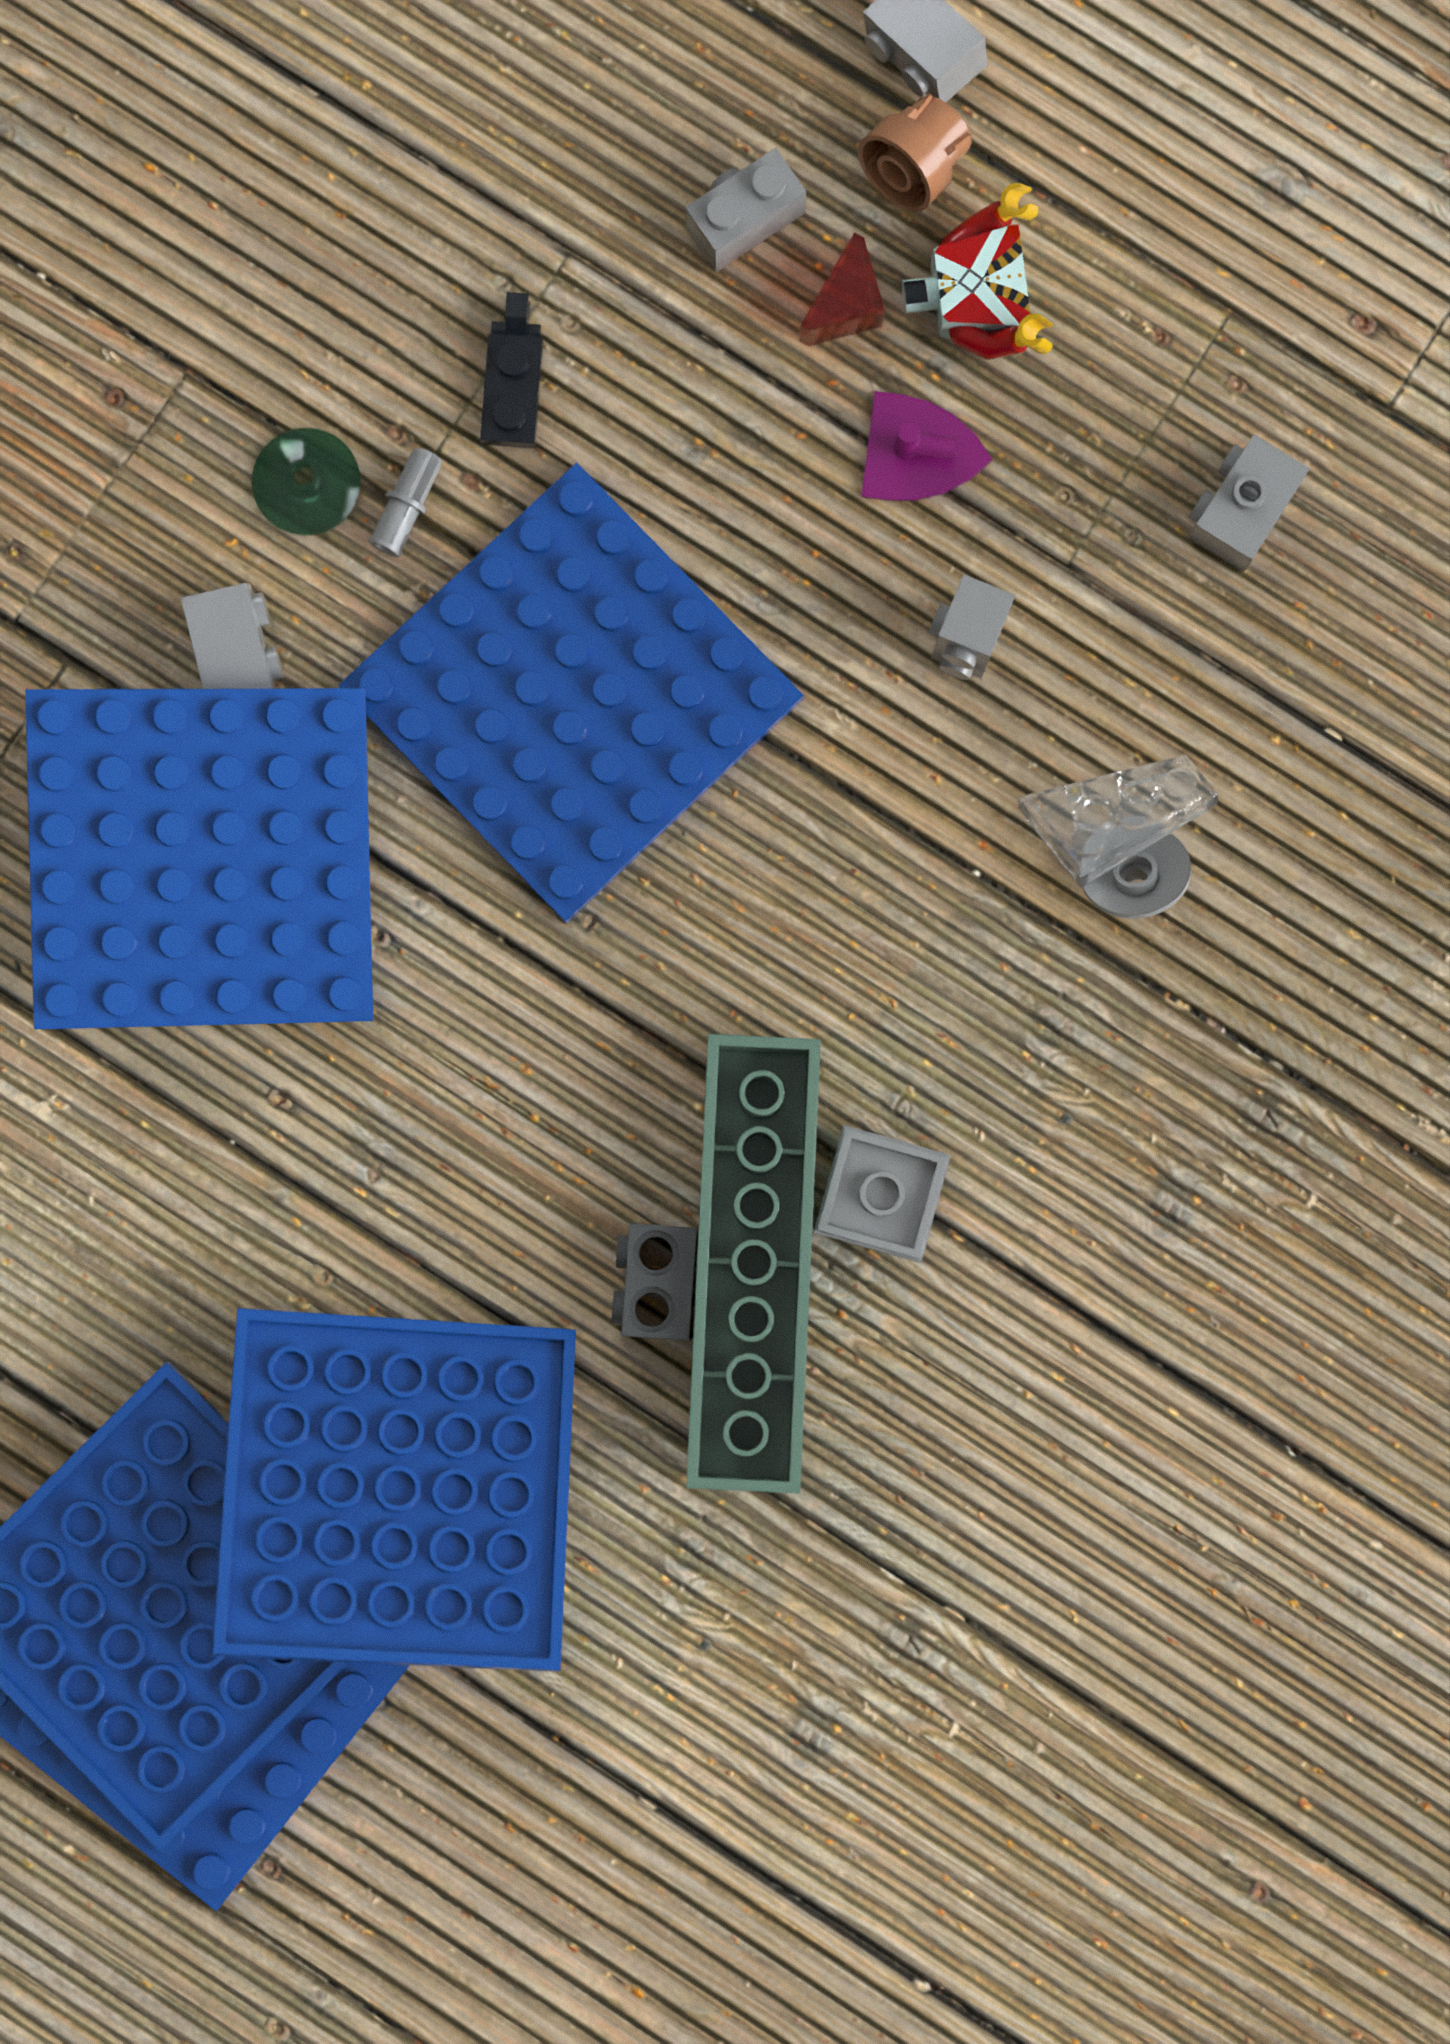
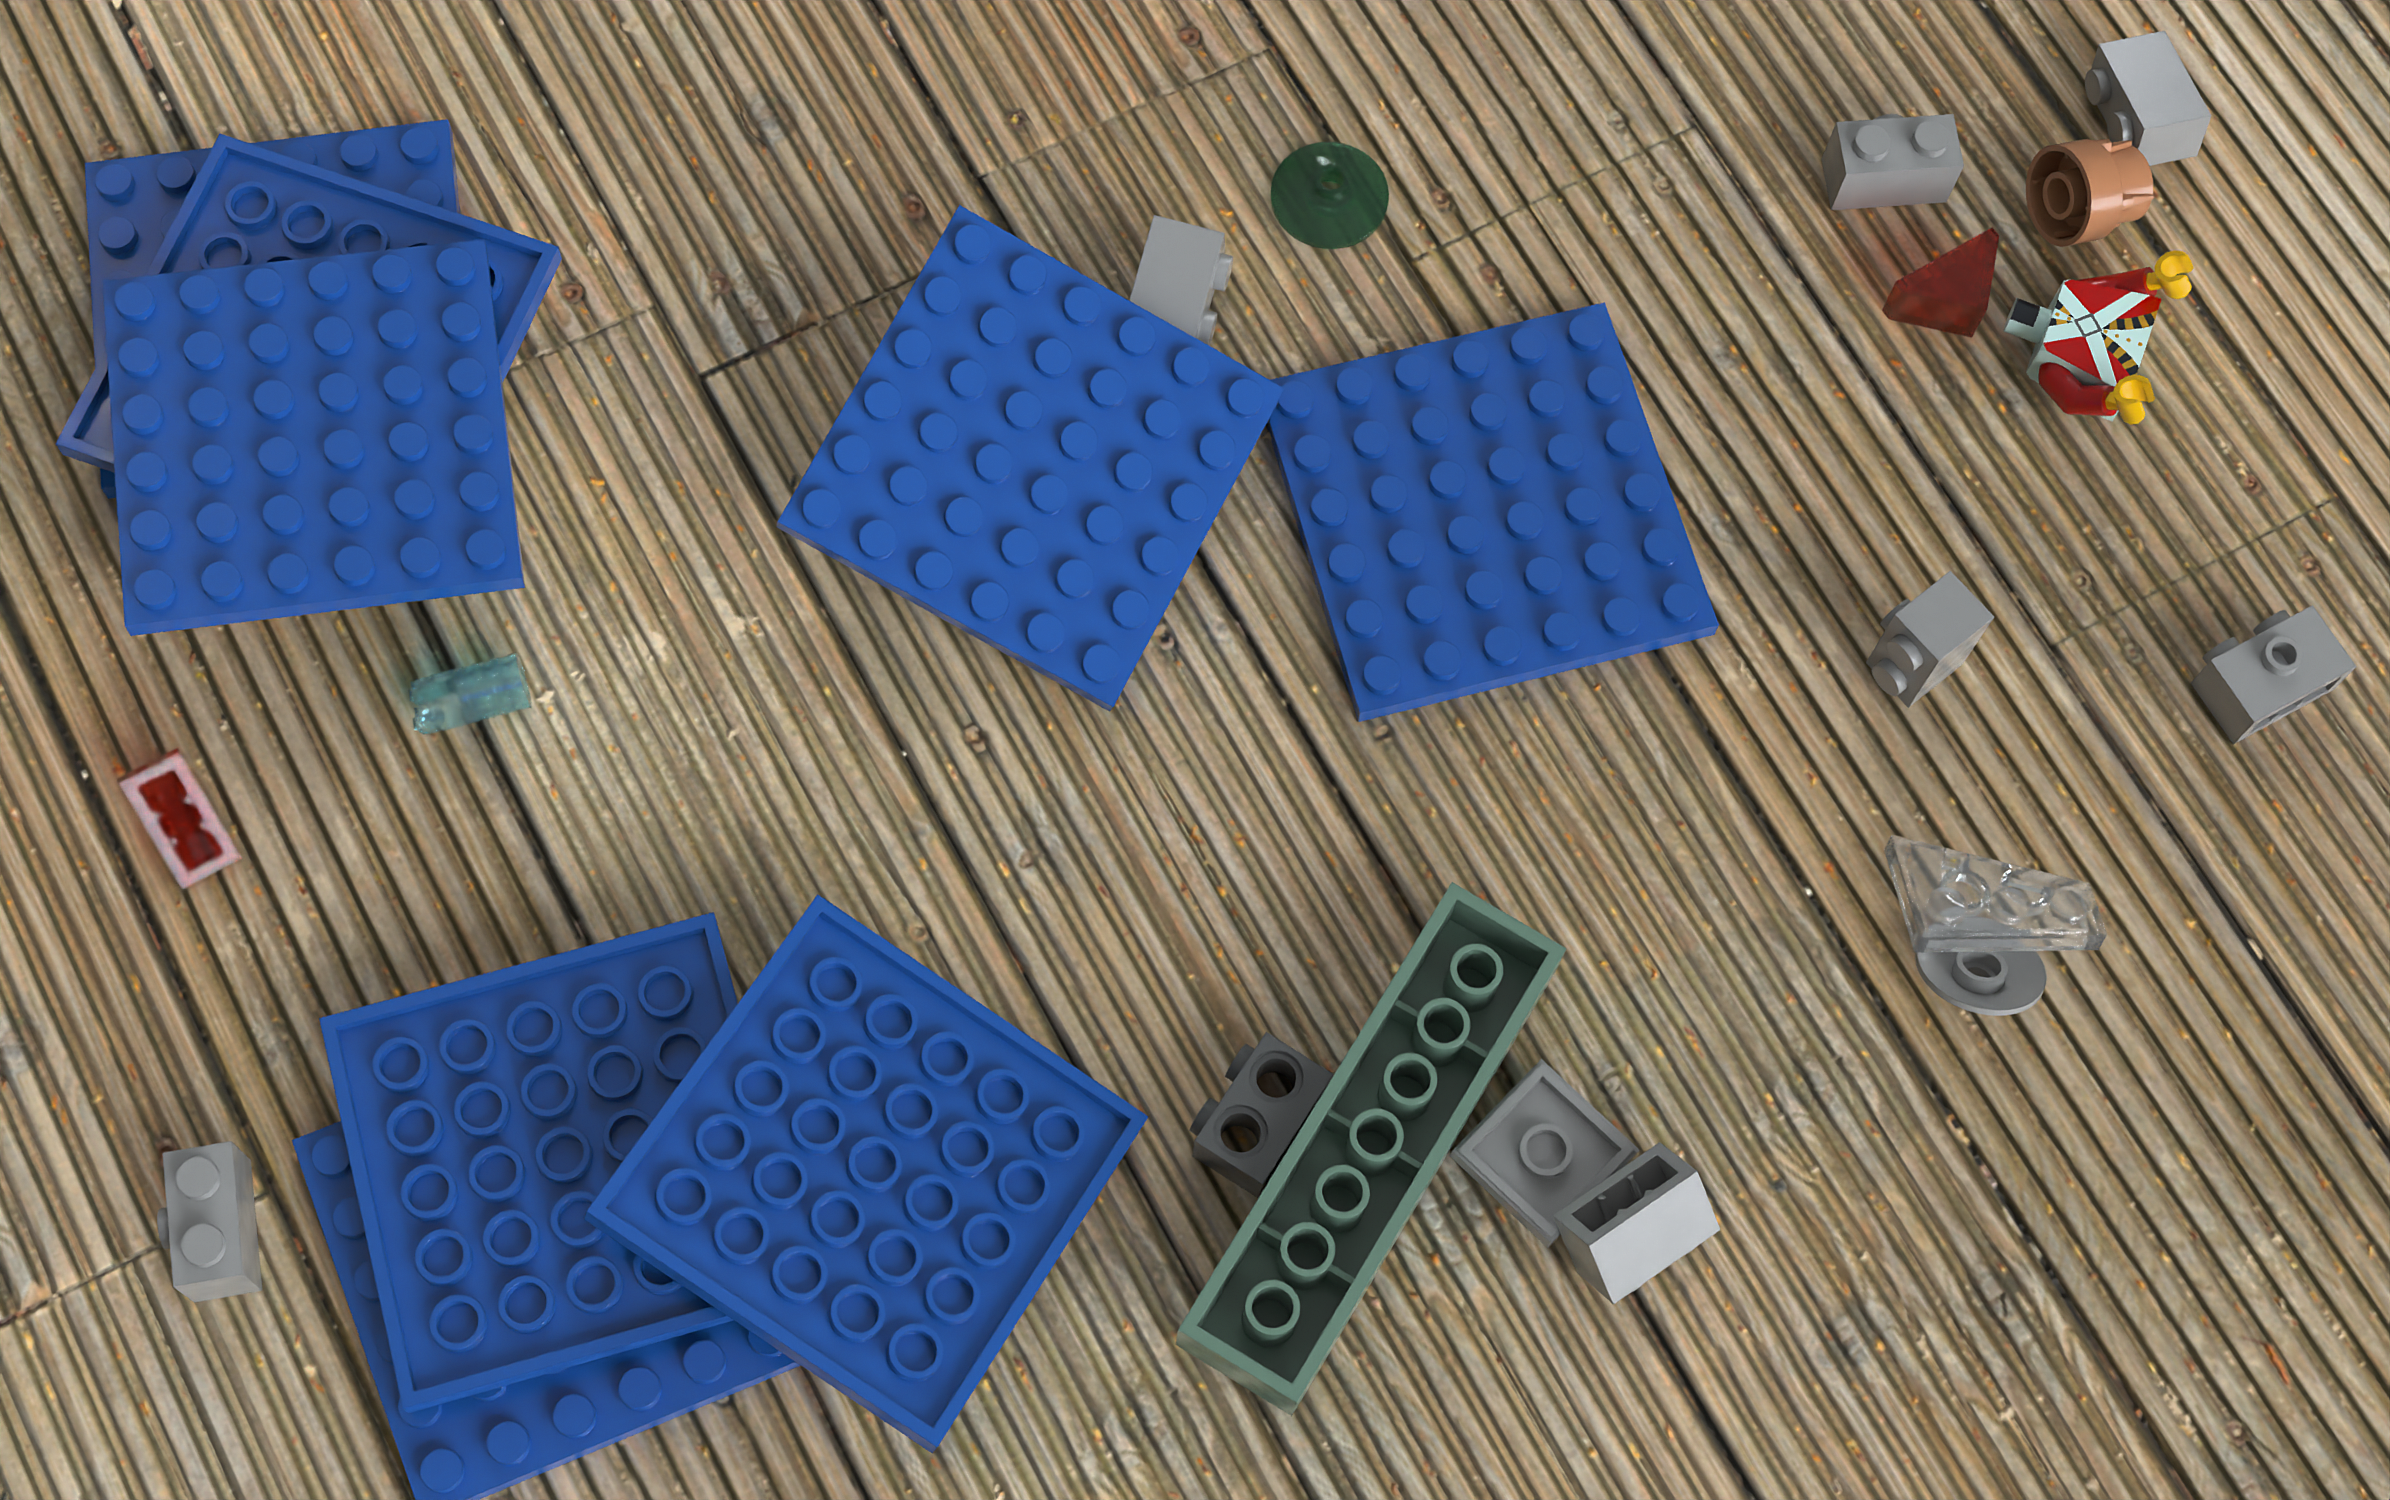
camera: 25 degrees right, 15 degrees down
light grey axle [368,448,442,557] -> none
black hinge [480,292,544,449] -> none
magenta shield [861,391,993,501] -> none
none -> brick [1553,1142,1720,1304]

